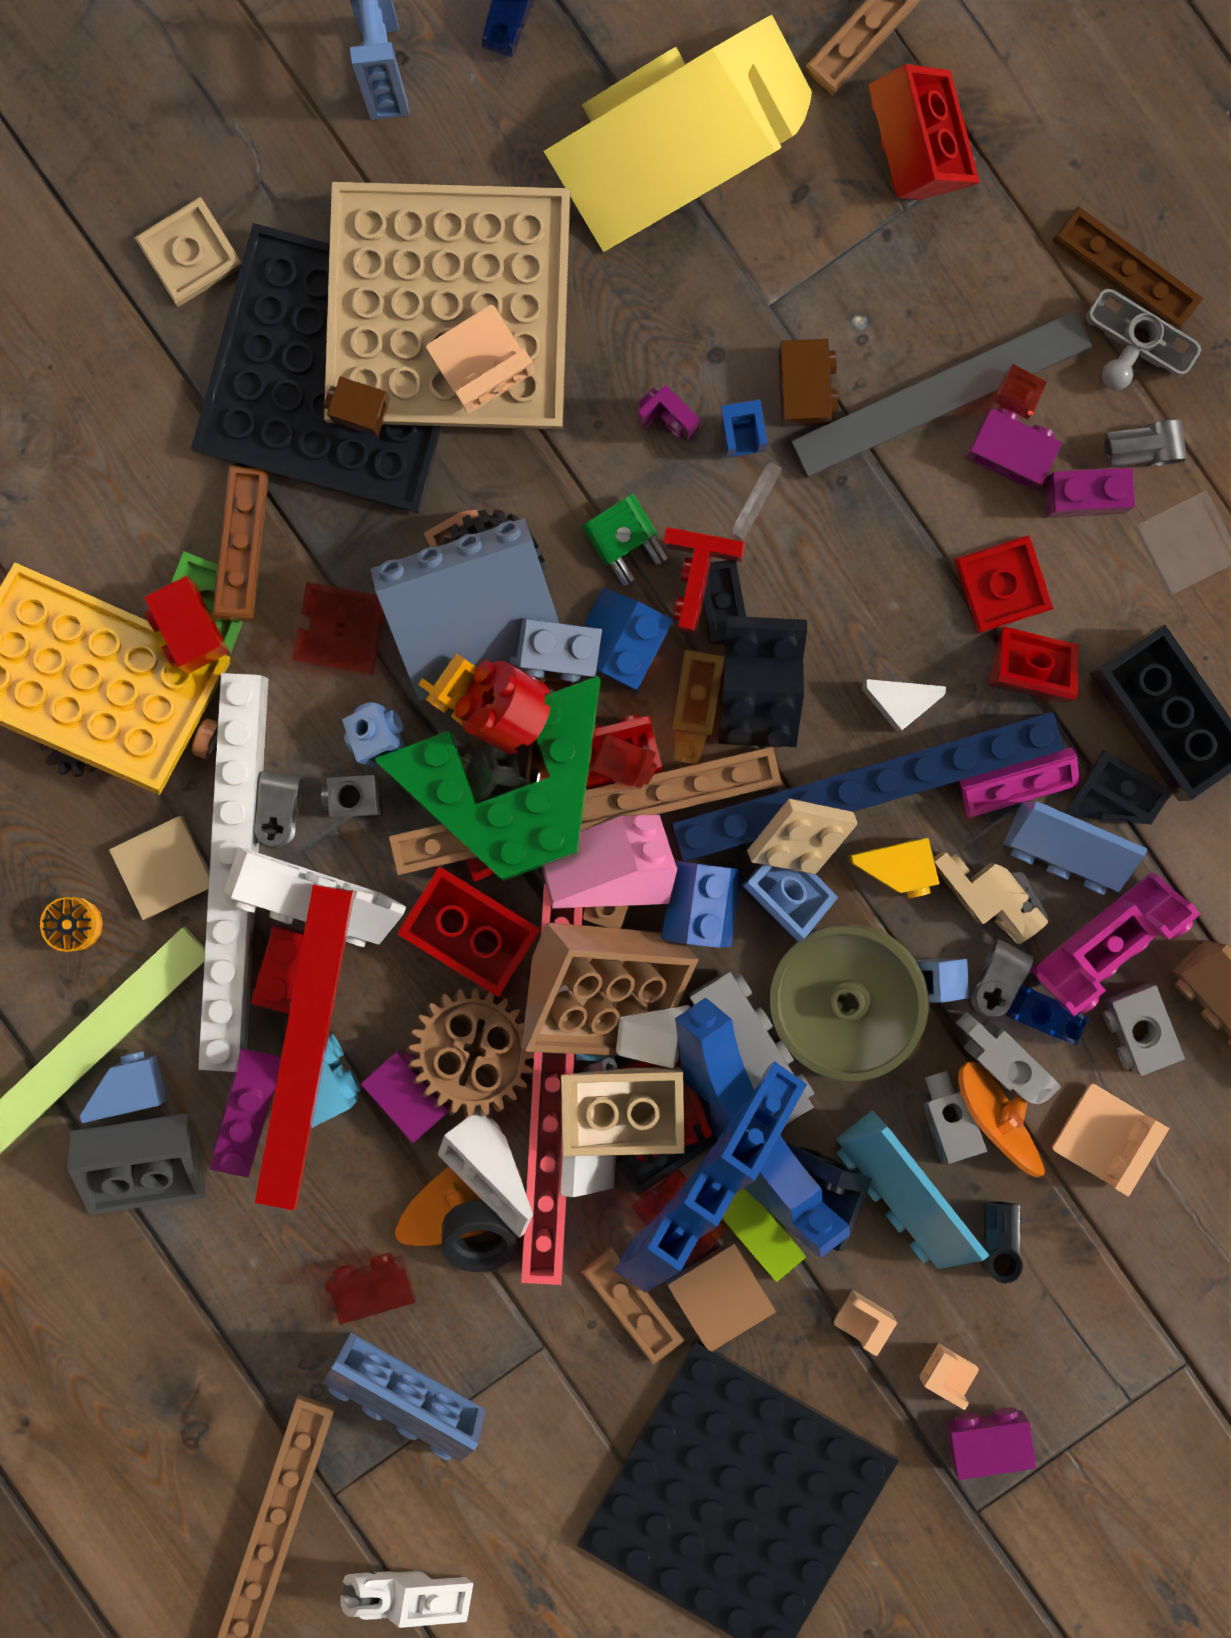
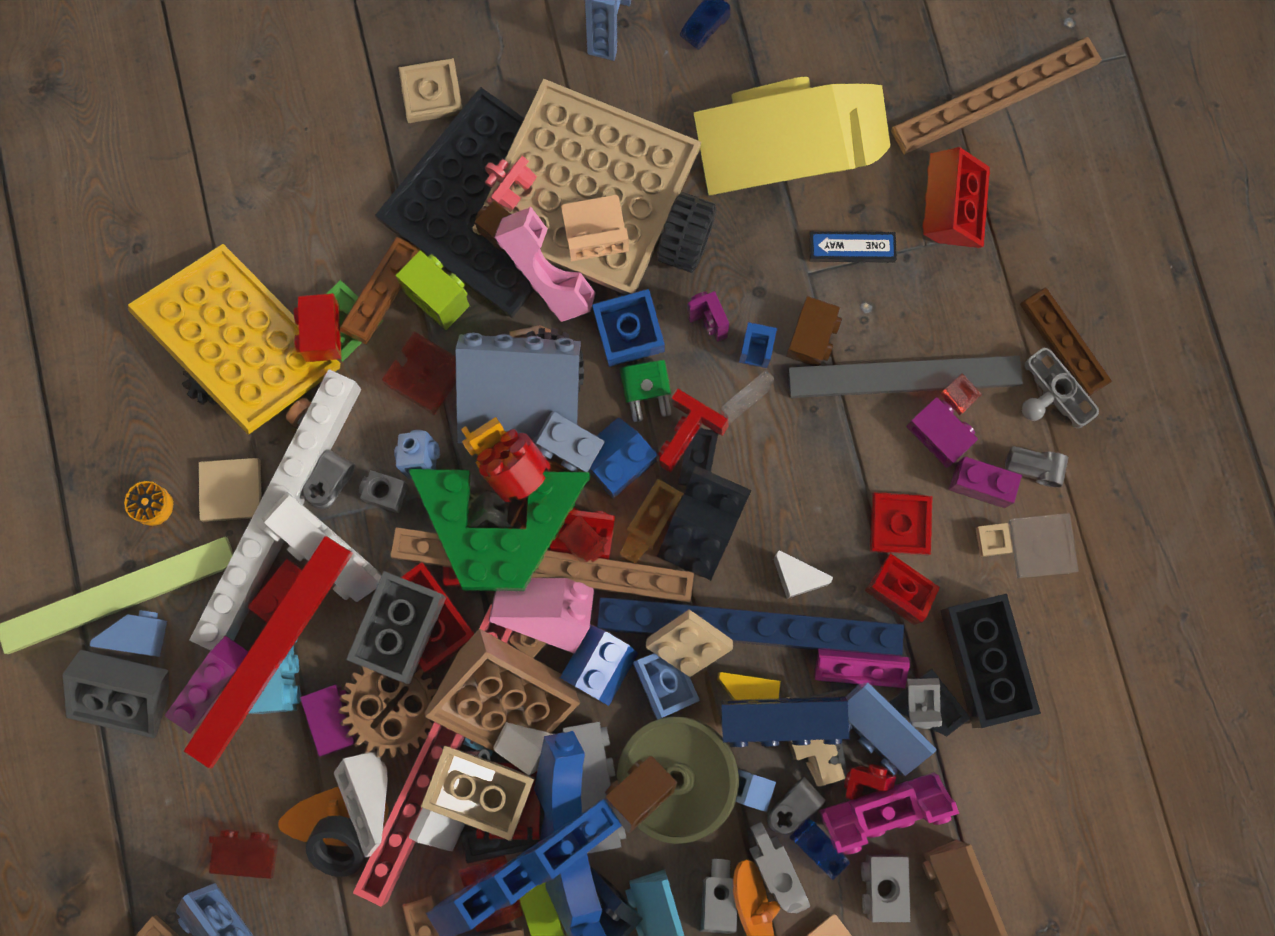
camera: 20 degrees right, 10 degrees down
none -> dark grey brick [346,571,446,684]
none -> lime brick [395,250,469,330]
none -> coral hips [485,156,537,212]
none -> bright pink arch [495,207,596,322]
none -> blue brick [592,289,665,367]
none -> reddish brown brick [605,756,677,834]
none -> black tyre [657,192,716,273]
none -> dark blue brick [721,696,849,747]
none -> tile [809,232,897,263]
none -> red bracket [844,764,896,800]
none -> light grey bracket [907,678,942,729]
none -> tan plate [975,523,1012,557]

